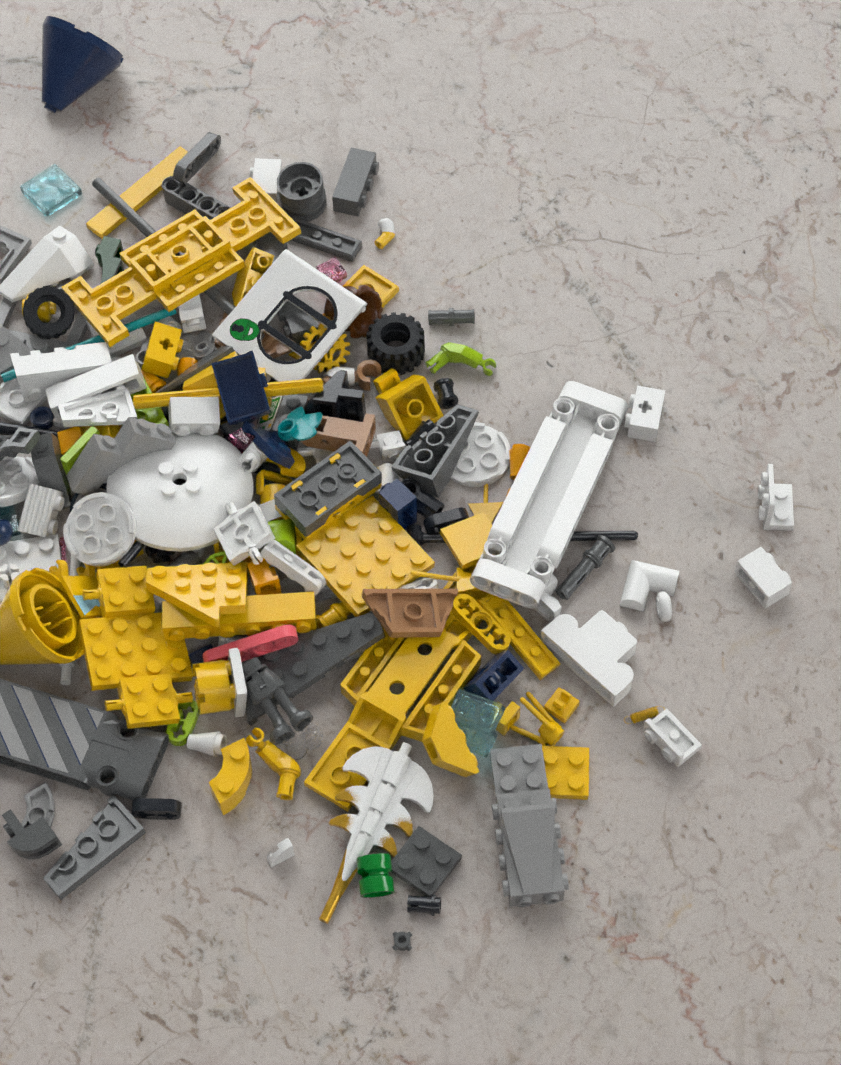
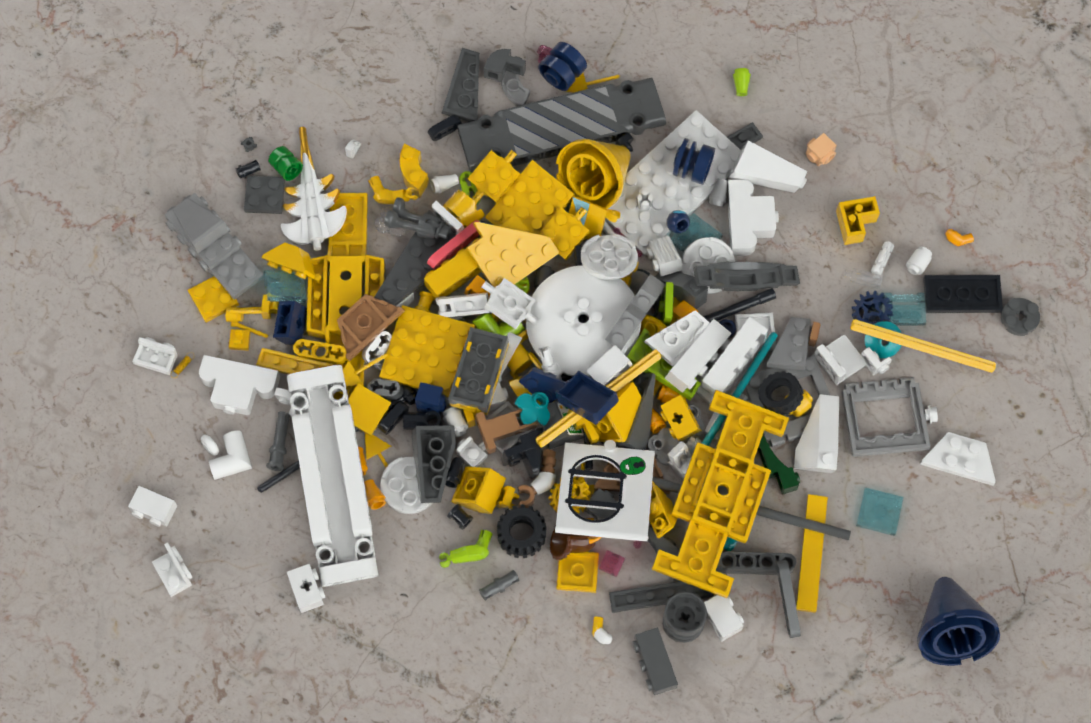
camera: 145 degrees right, 10 degrees up
none -> dark grey beam [367,378,404,400]

